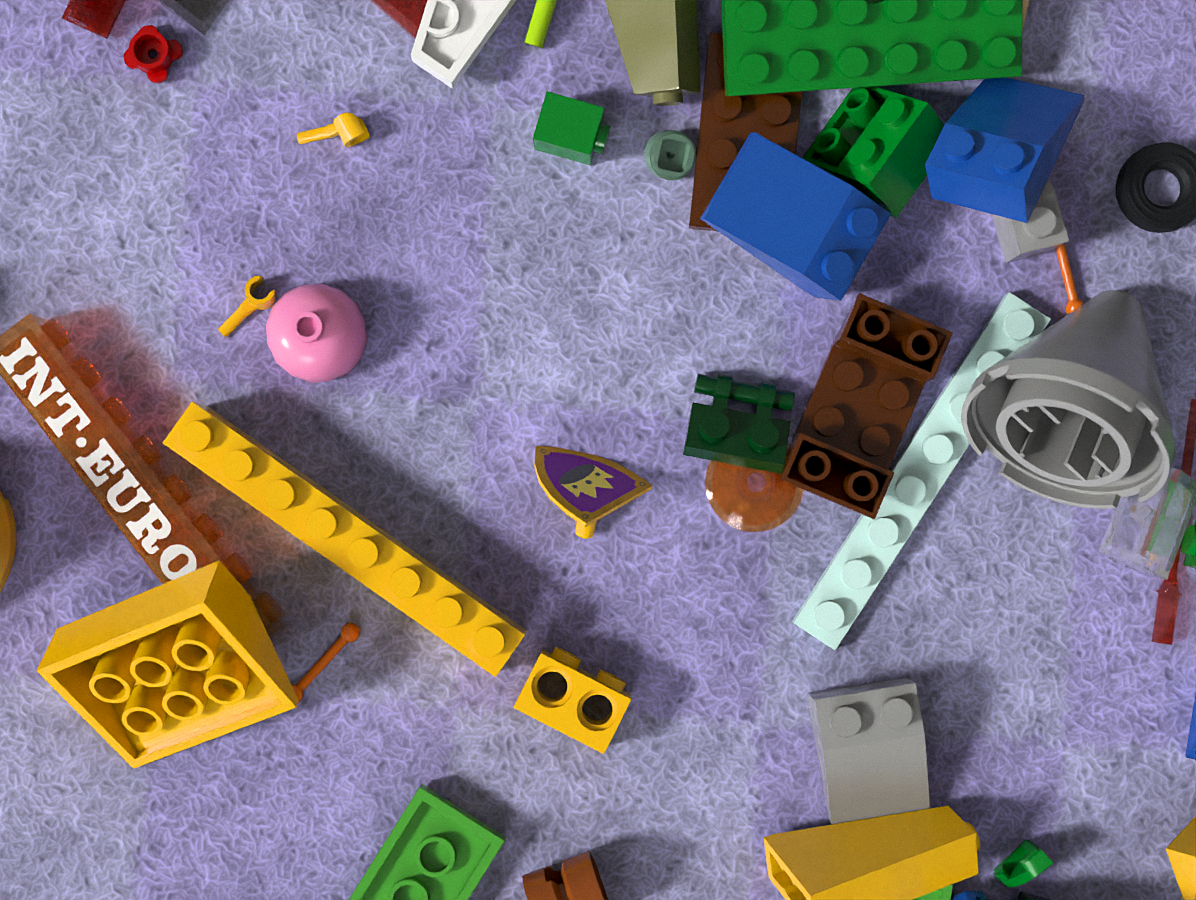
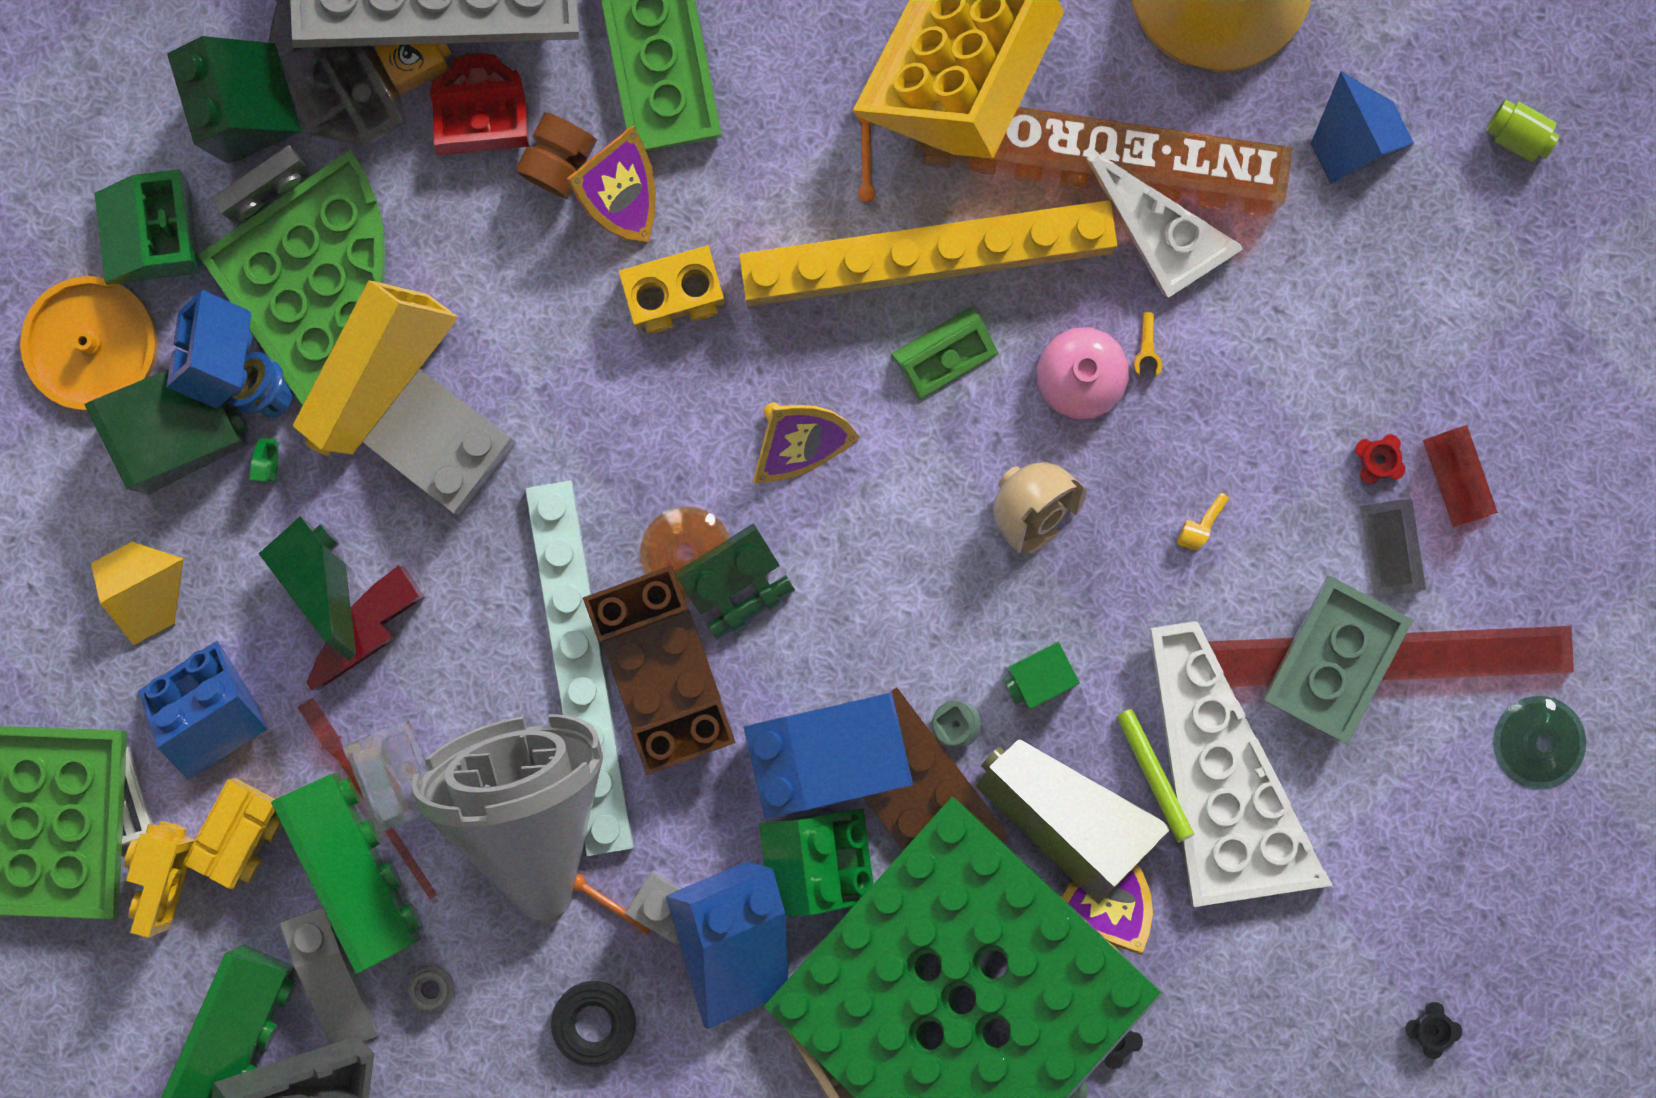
camera: 135 degrees right, 0 degrees up
none -> dark green slope [258,516,356,661]
none -> dark red slope [306,565,425,691]
none -> shield [566,126,656,242]
none -> bright green slope [892,307,999,400]
none -> tan cylinder [993,462,1087,554]
none -> white wing [1086,152,1243,298]

